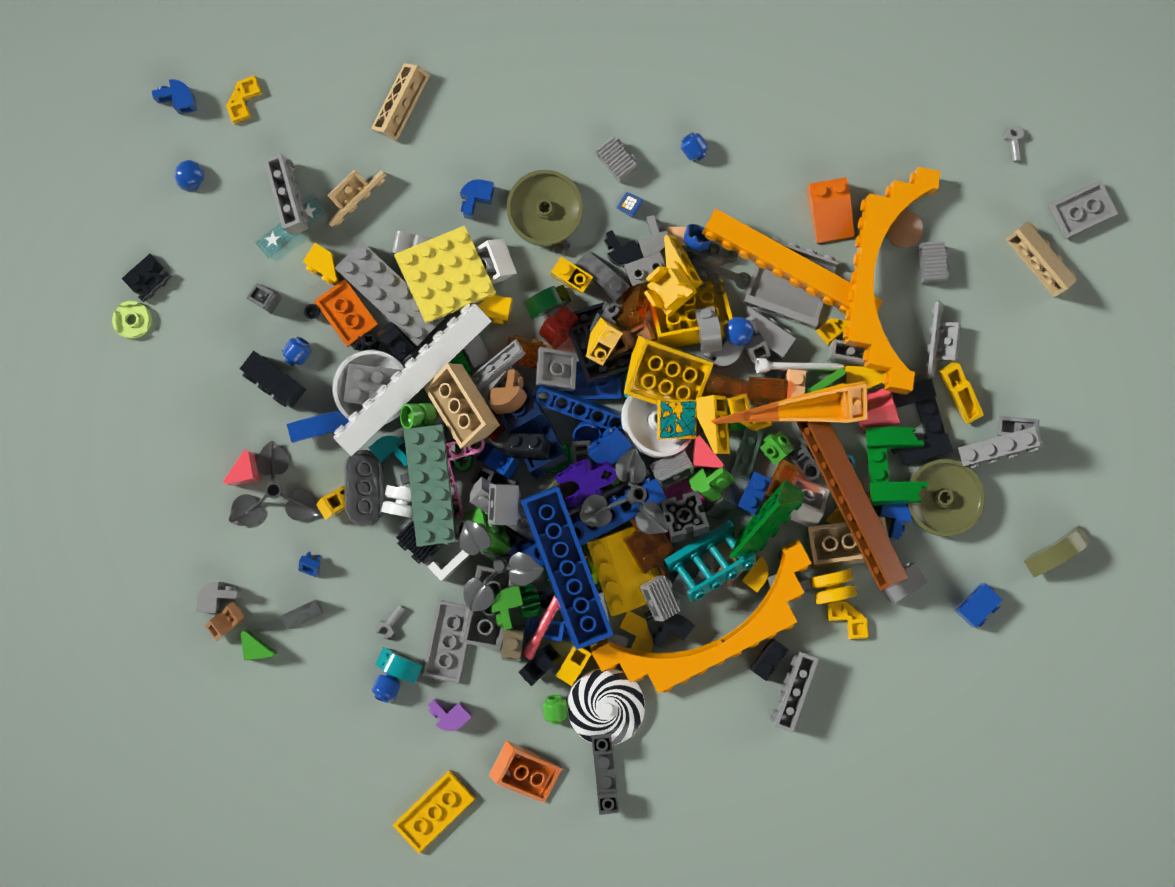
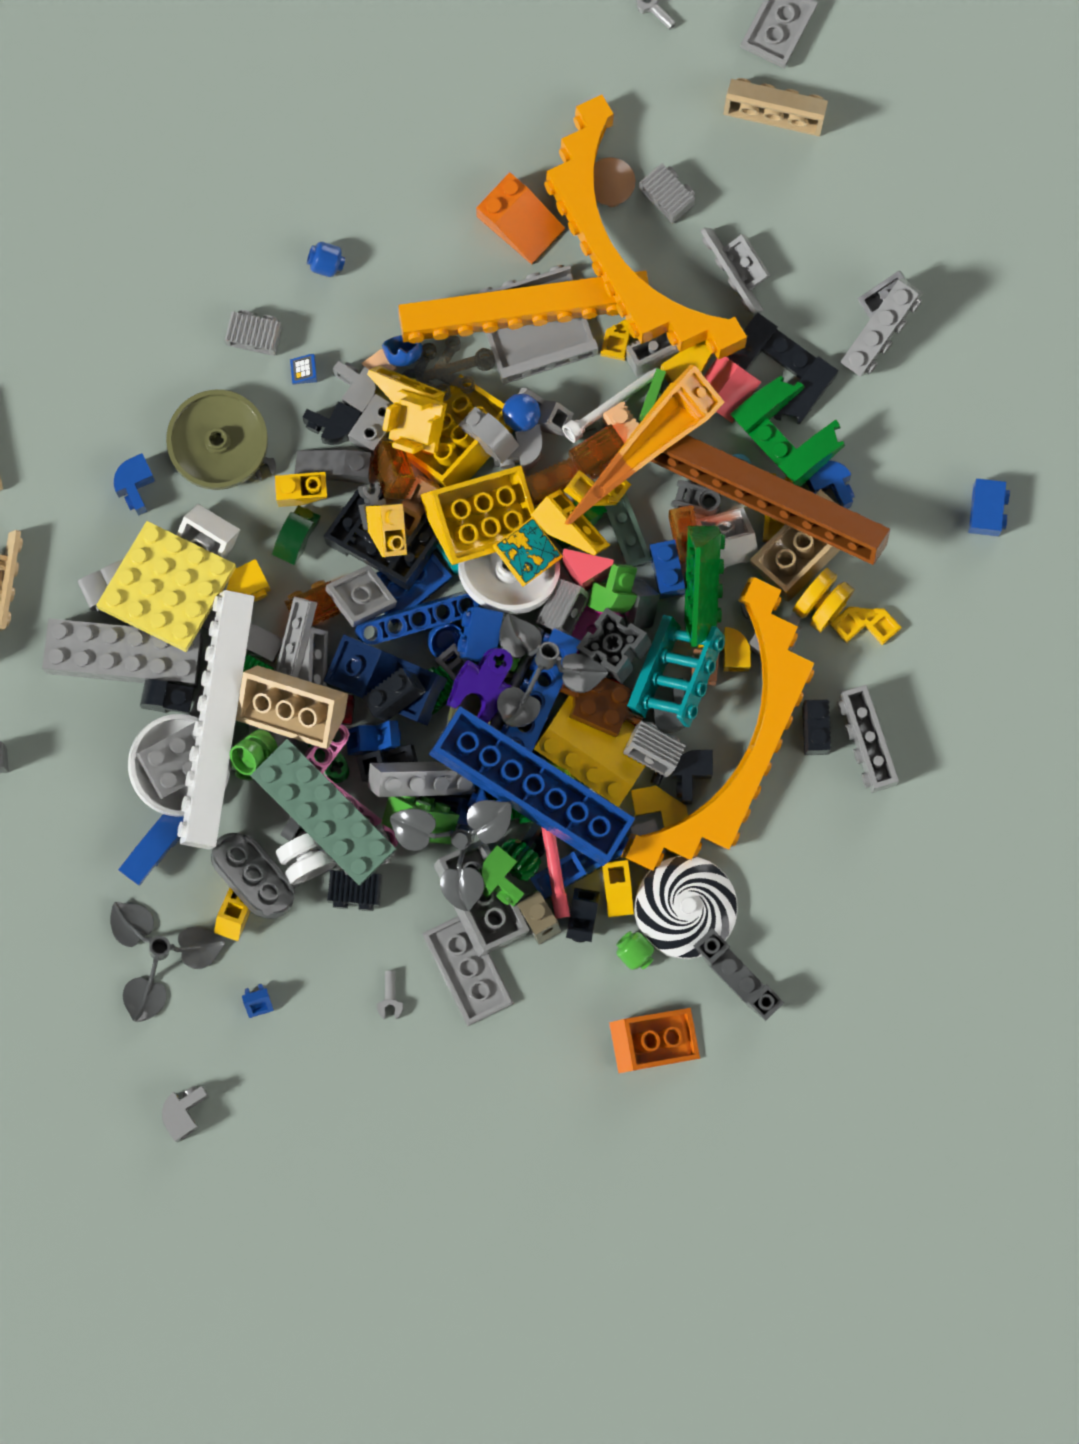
camera: 40 degrees left, 5 degrees down
medium nougat brick [205,602,245,642] -> none
coral slope [223,450,261,486] -> none
black brick [239,350,307,407] -> none
bright green slope [241,629,277,661] -> none
flat silver slope [280,600,323,629] -> none
blue head [282,337,311,366] -> none
yellow slope [303,243,340,285] -> none
black hinge [304,304,321,319] -> none
orange plate [314,279,379,347] -> none
black gear [355,334,380,352] -> none
teal brick [368,435,408,467] -> none
blue head [372,673,400,703] -> none
teal brick [375,647,423,684] -> none
yellow tile [392,770,476,854] -> none
white panel [428,550,472,581] -> none
medium lavender brick [428,698,473,731] -> none
light grey brick [488,484,521,525] -> none
medium nougat brick [489,369,527,414] -> none
clear red brick [539,305,579,350] -> none
light grey slope [745,306,796,360] -> none
bright green brick [760,430,795,465] -> none
light grey brick [884,562,928,603] -> none
olive dish [906,459,985,537] -> none
yellow slope [937,362,984,424] -> none
olive arch [1024,525,1090,577] -> none

